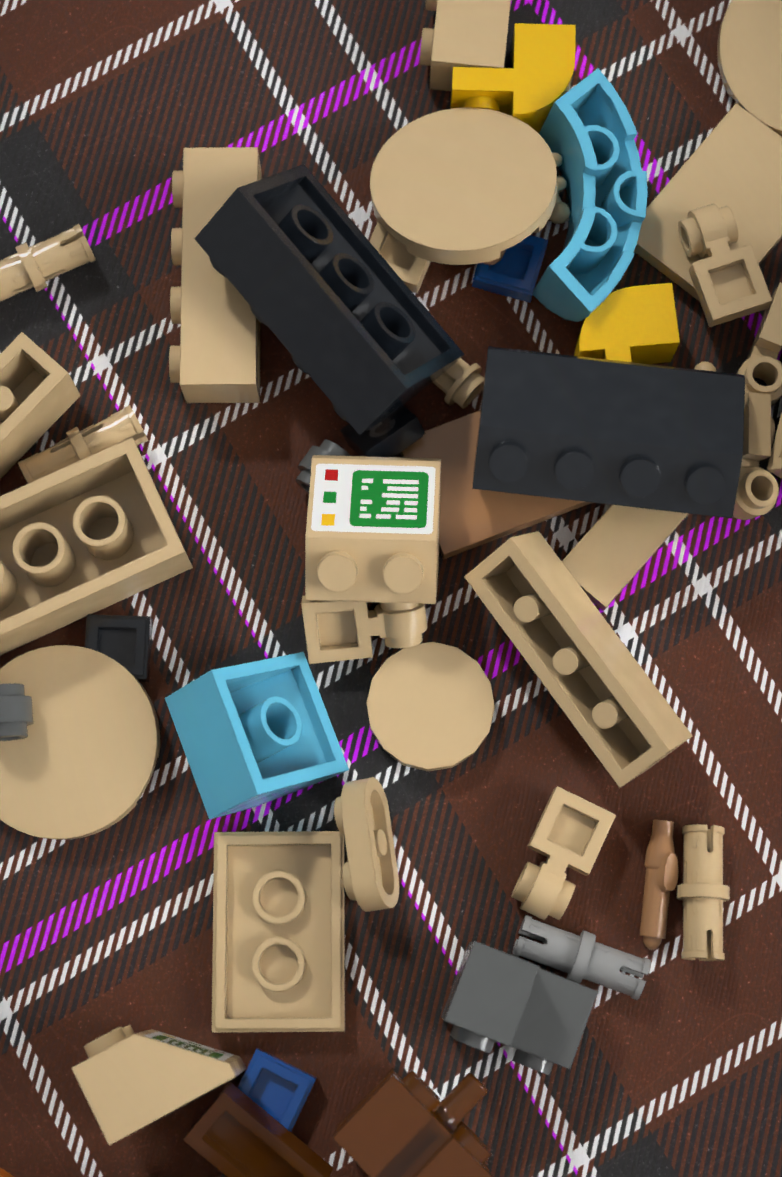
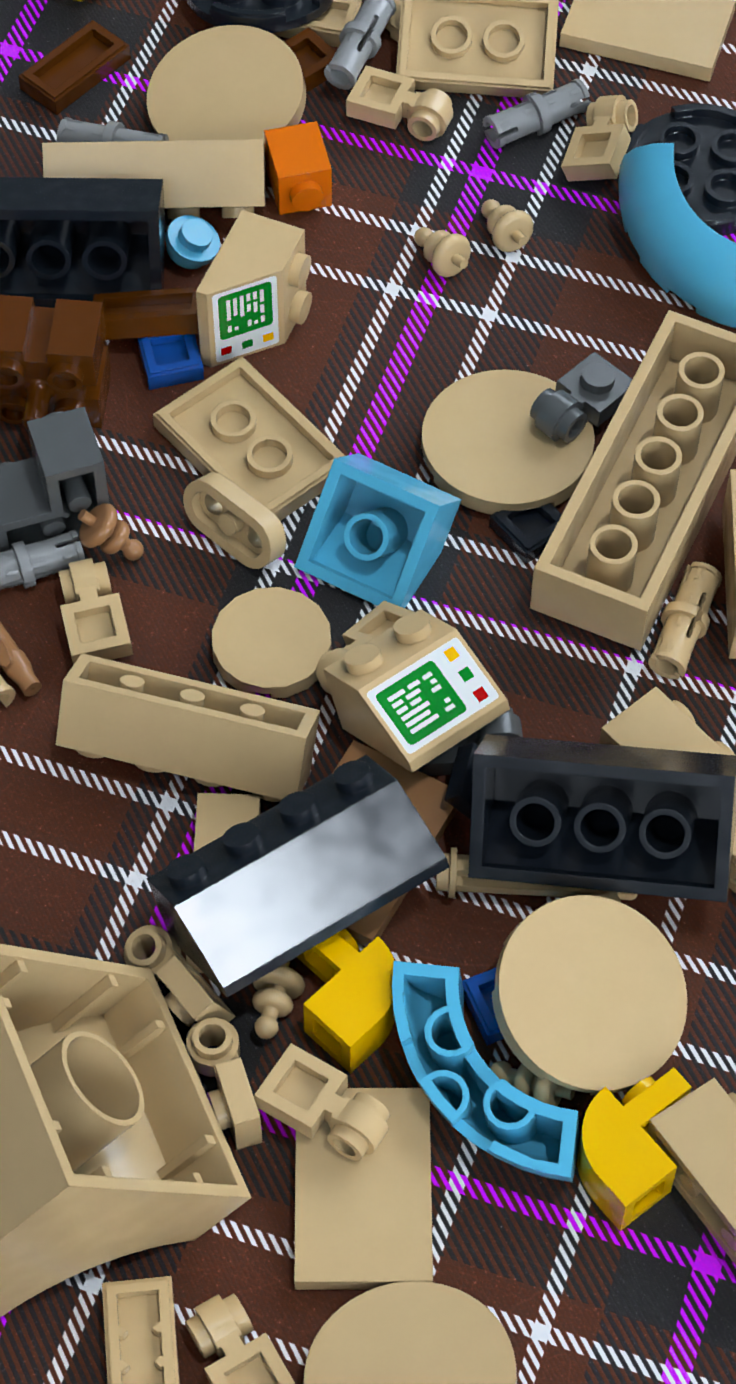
camera: 140 degrees right, 20 degrees down
none -> medium nougat hair [78,503,144,561]

